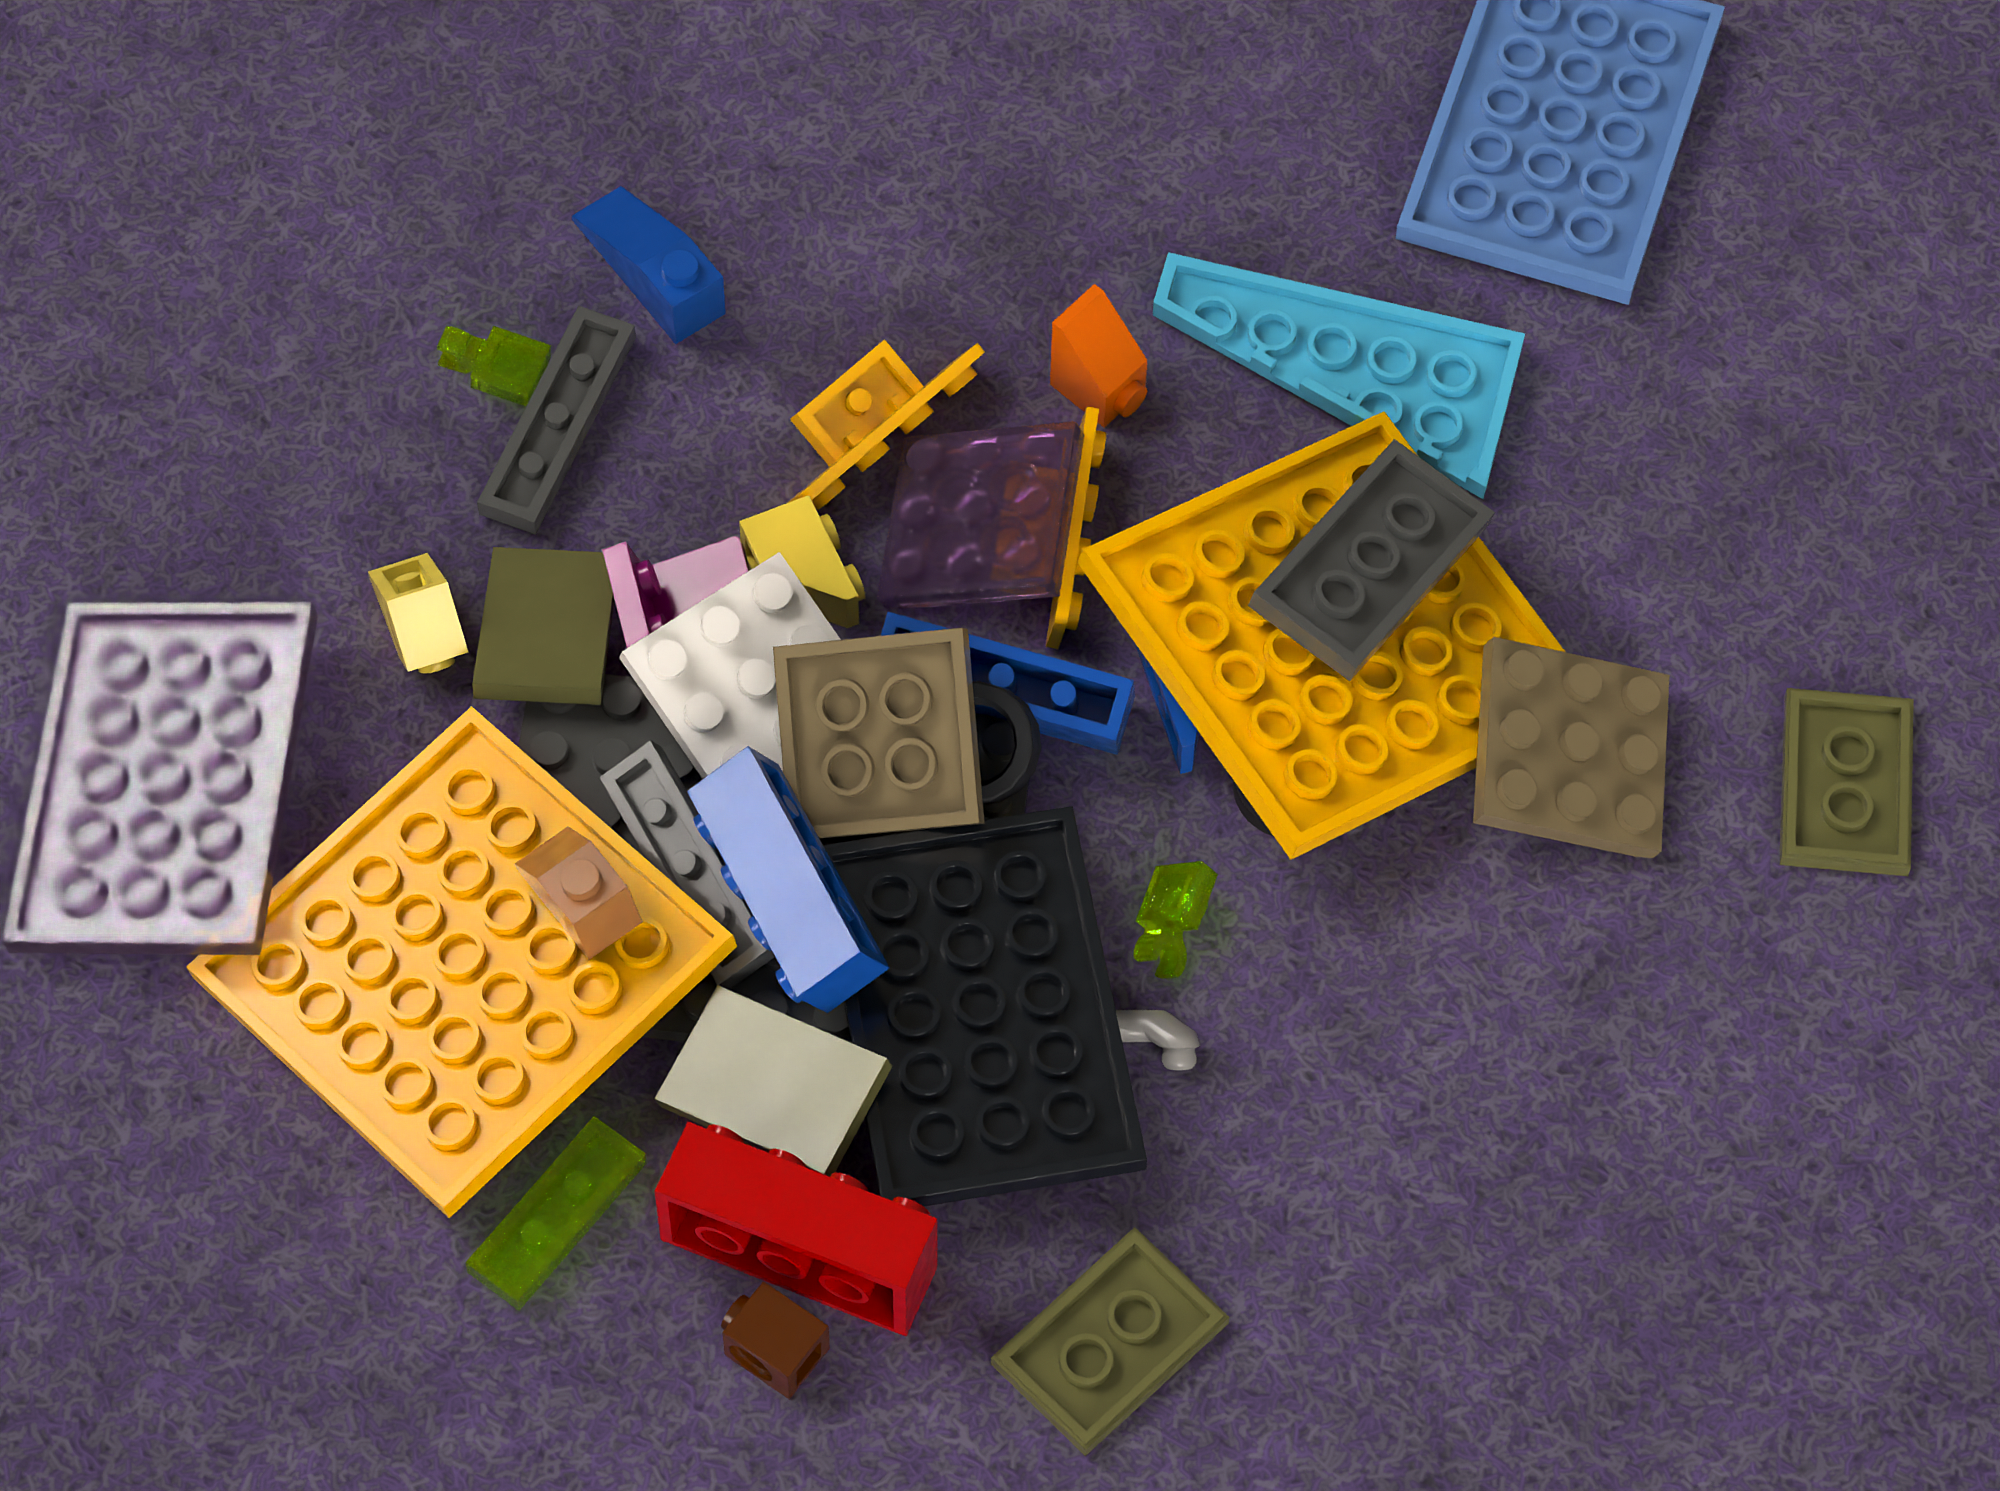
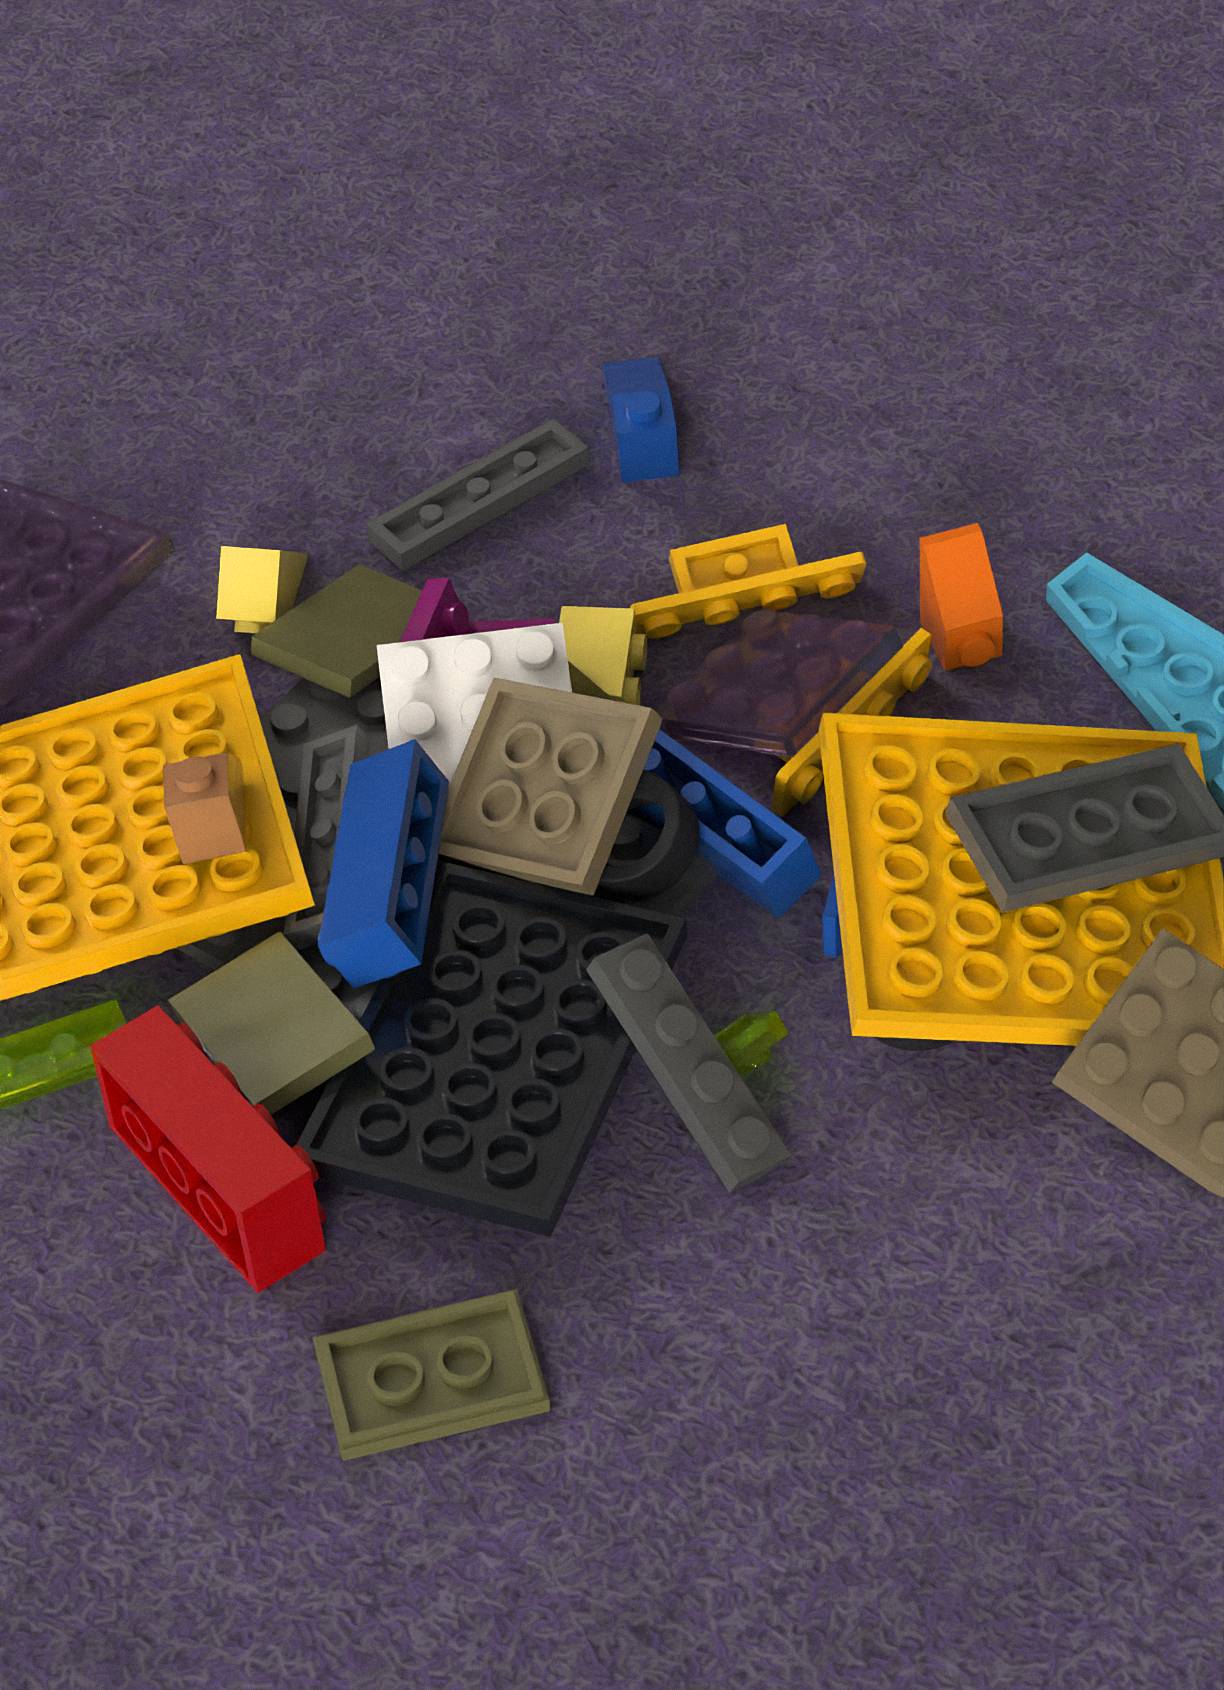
camera: 35 degrees right, 15 degrees down
clear neon green plate [437,326,551,406] -> none
reddish brown brick [721,1281,830,1400] -> none
light grey arm [1116,1010,1200,1070] -> none
none -> dark grey plate [586,933,792,1193]

